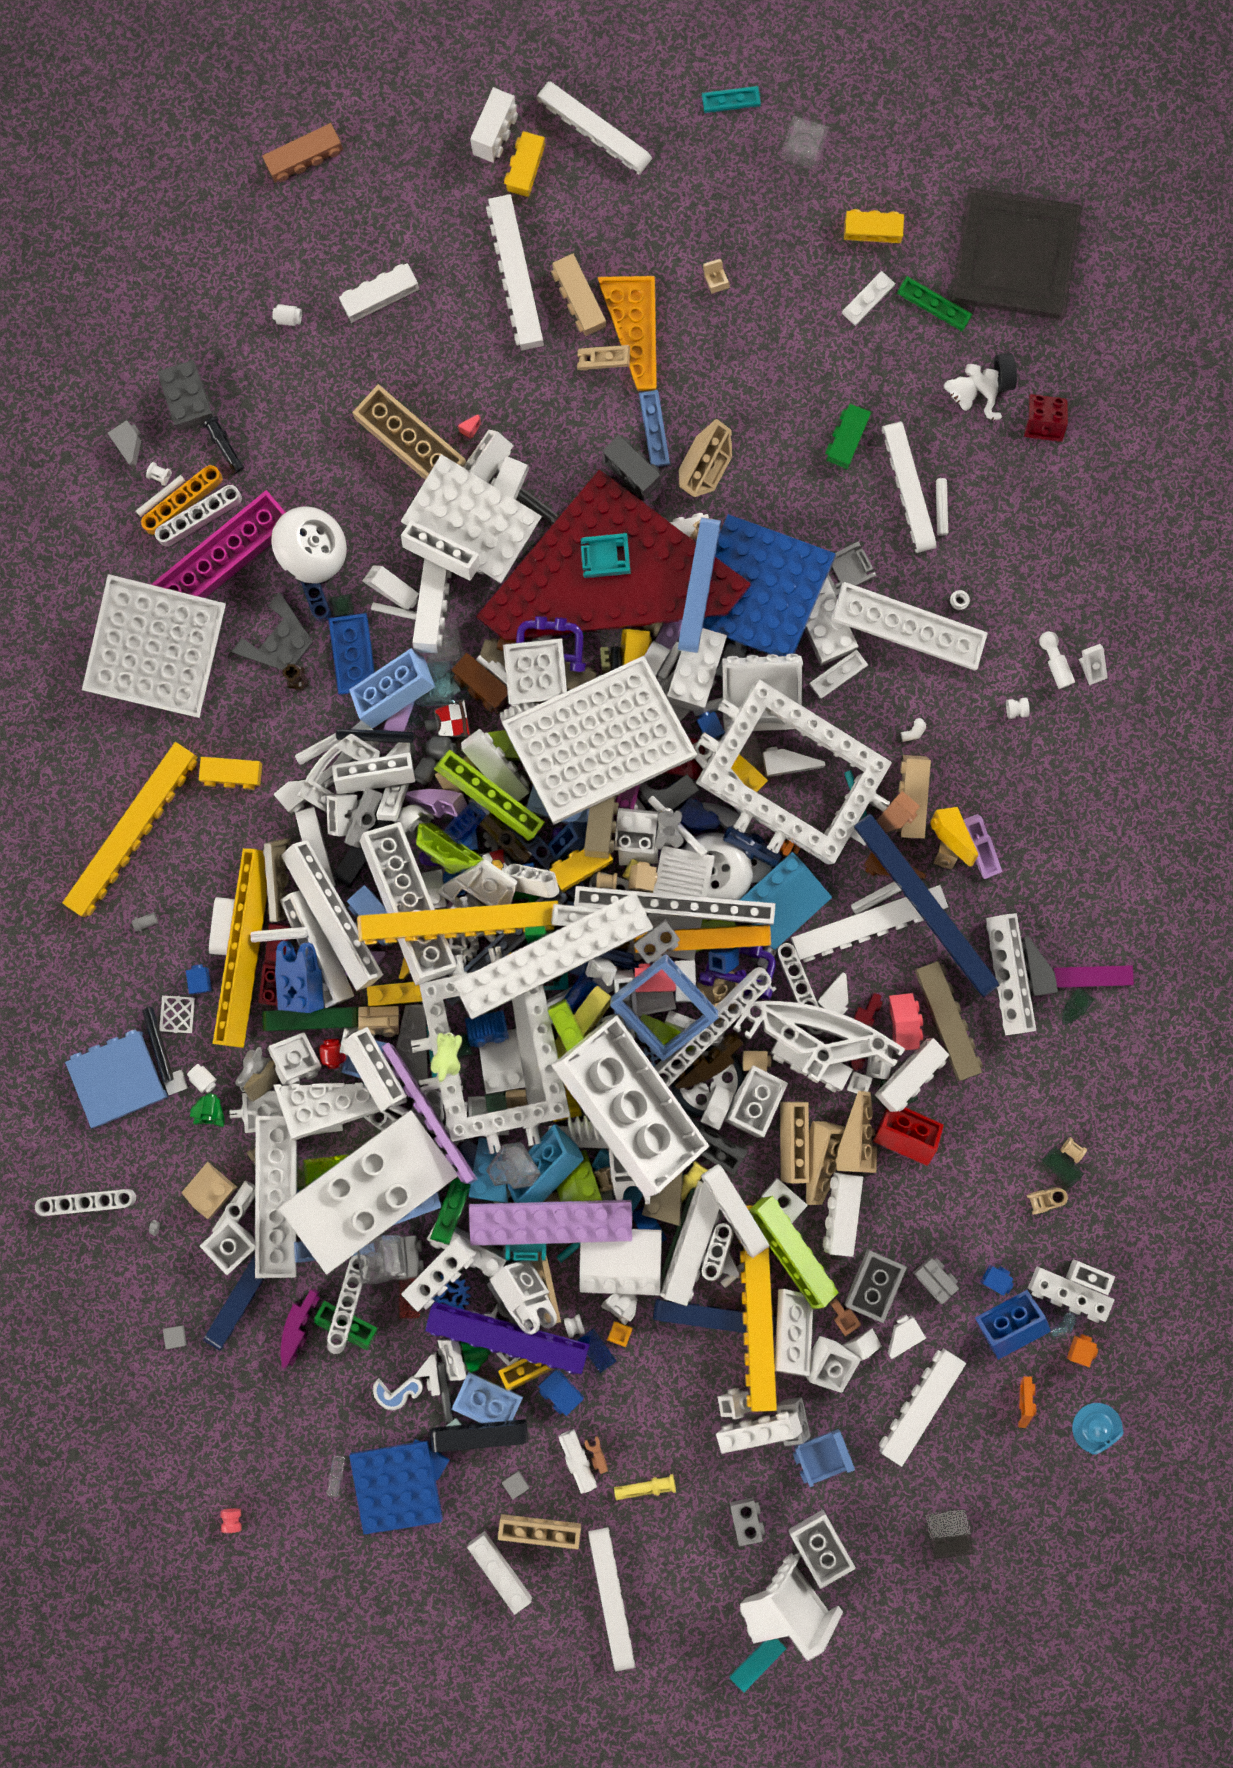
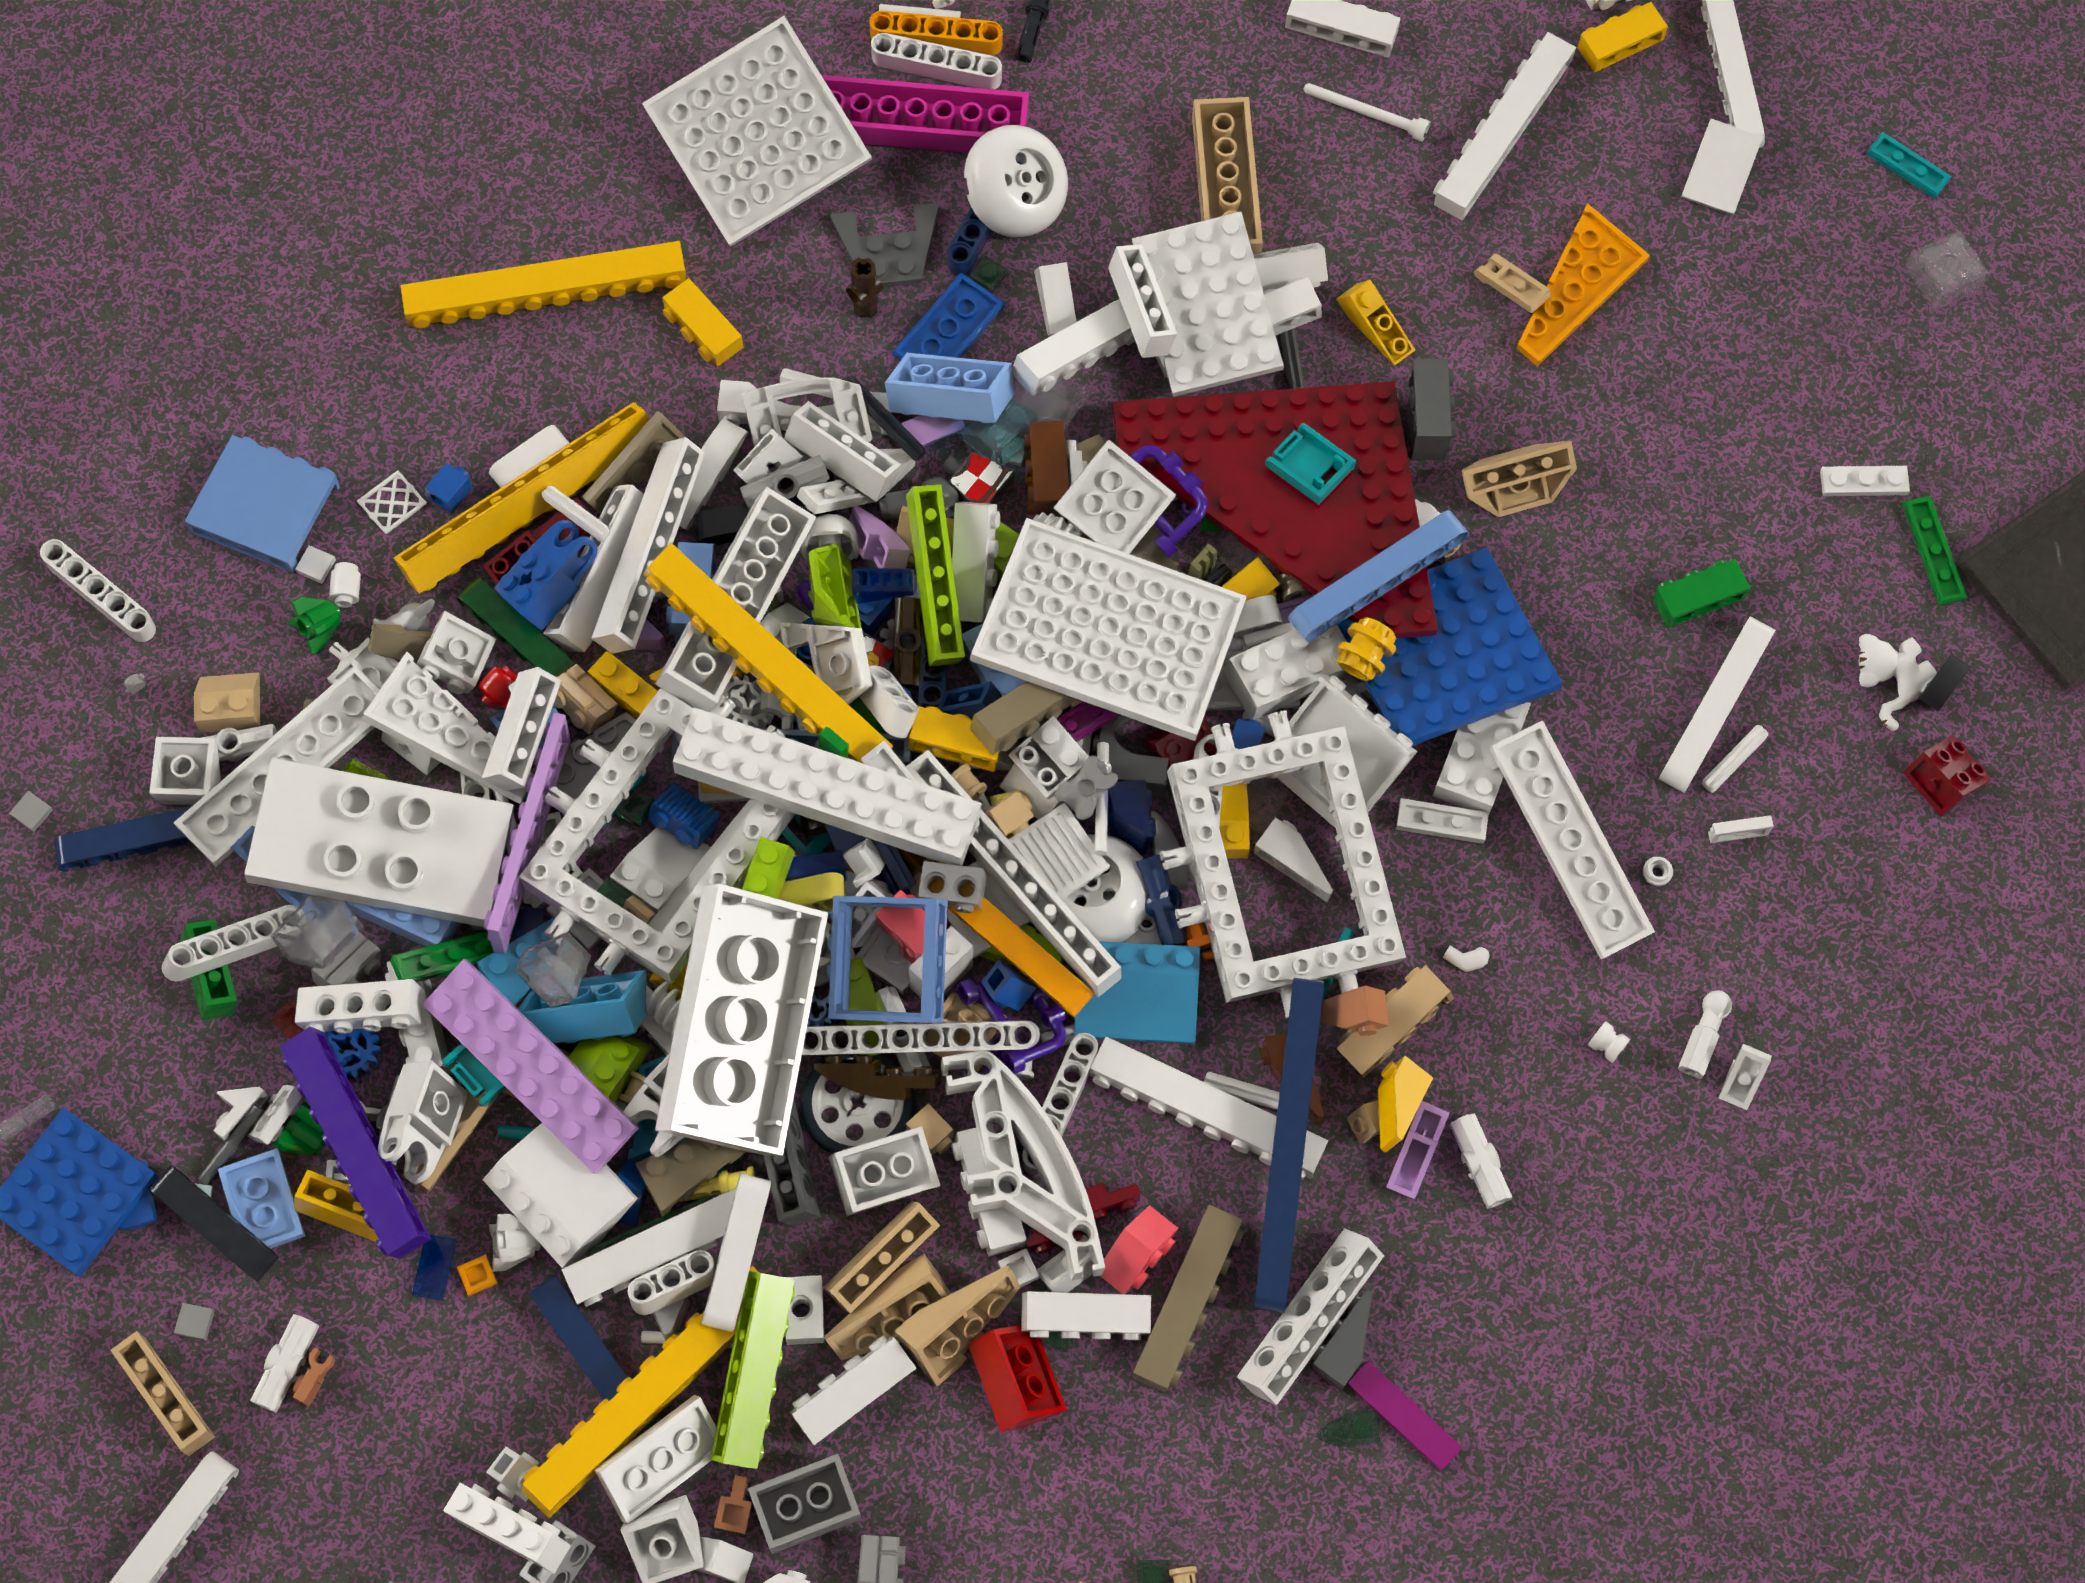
camera: 40 degrees right, 15 degrees down
light grey pin [132,912,159,932] -> none
black axle [142,1007,174,1083] -> none
magenta slope [281,1288,320,1369] -> none
white bar [371,602,417,620] -> none
white animal [373,1376,424,1411] -> none
yellowish green animal [431,1032,462,1082] -> none
coral slope [458,415,481,439] -> none
white brick [467,1531,532,1615] -> none
blue brick [538,1369,584,1416] -> none
tan brick [551,254,606,336] -> none
white wheel [564,1314,585,1338] -> none
light yellow pin [614,1474,676,1500] -> none
medium blue tile [639,390,670,467] -> none
white slope [700,1085,735,1130] -> none
tan bracket [703,259,730,294] -> none
white slope [817,972,848,1014] -> none
light grey container [827,542,877,597] -> none
yellow brick [844,209,904,243] -> none
none -> white piece [1304,83,1430,142]
none -> yellow slope [1337,280,1415,366]
none -> yellow piece [1337,617,1396,681]
none -> white piece [1450,1113,1512,1209]
none -> white tile [1681,119,1763,215]
none -> white tile [1708,815,1774,843]

